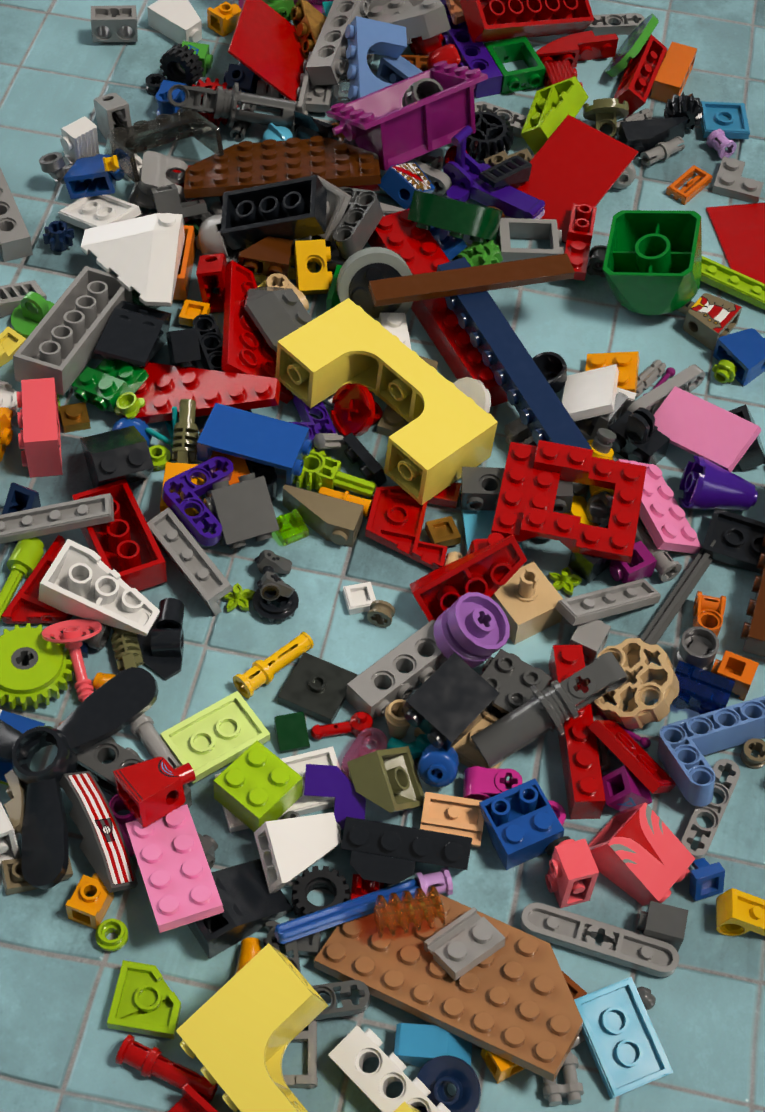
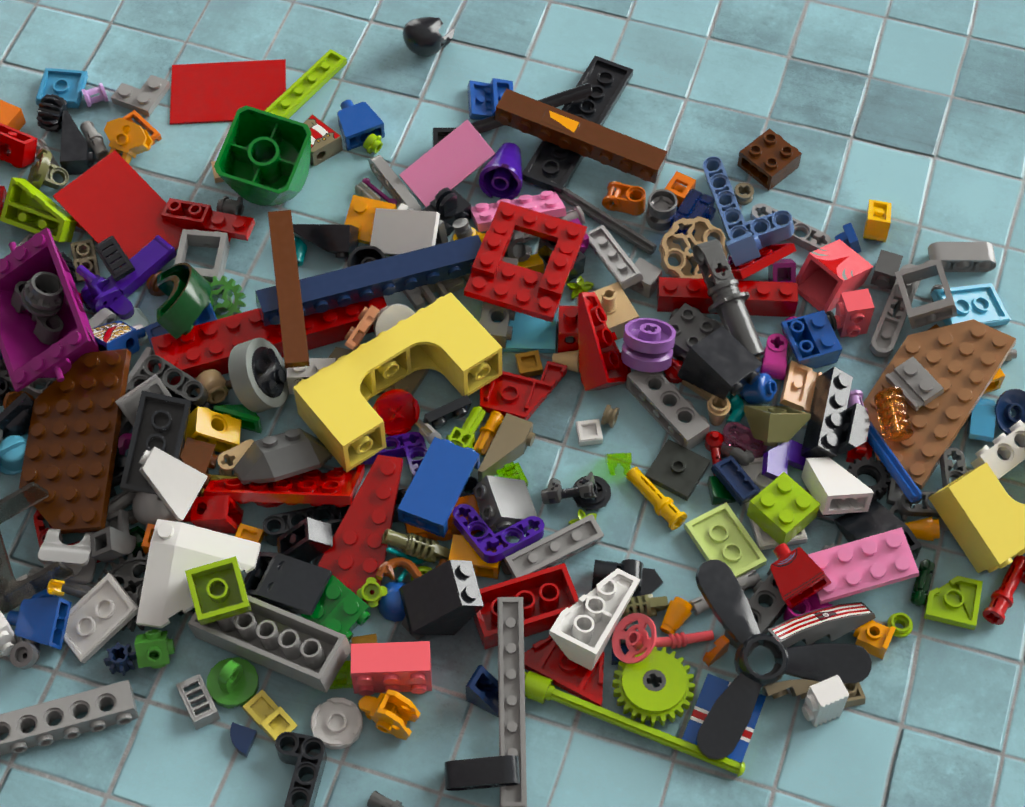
camera: 80 degrees left, 5 degrees up
none -> light orange hinge [104,118,153,164]
none -> bright green brick [134,629,175,669]
none -> white slope [139,447,208,521]
none -> lime brick [185,556,252,625]
none -> black slope [293,224,359,259]
none -> teal arm [294,235,307,266]
none -> nougat wing [344,305,381,350]
none -> dark orange animal [376,557,447,581]
none -> clear neon green tile [605,452,632,476]
none -> dark blue plate [711,455,761,506]
none -> dark grey arm [720,445,755,466]
none -> medium blue brick [726,232,763,267]
none -> light grey window [895,259,958,329]
none -> dark green axle [910,559,935,607]
none -> light grey beam [928,242,996,272]

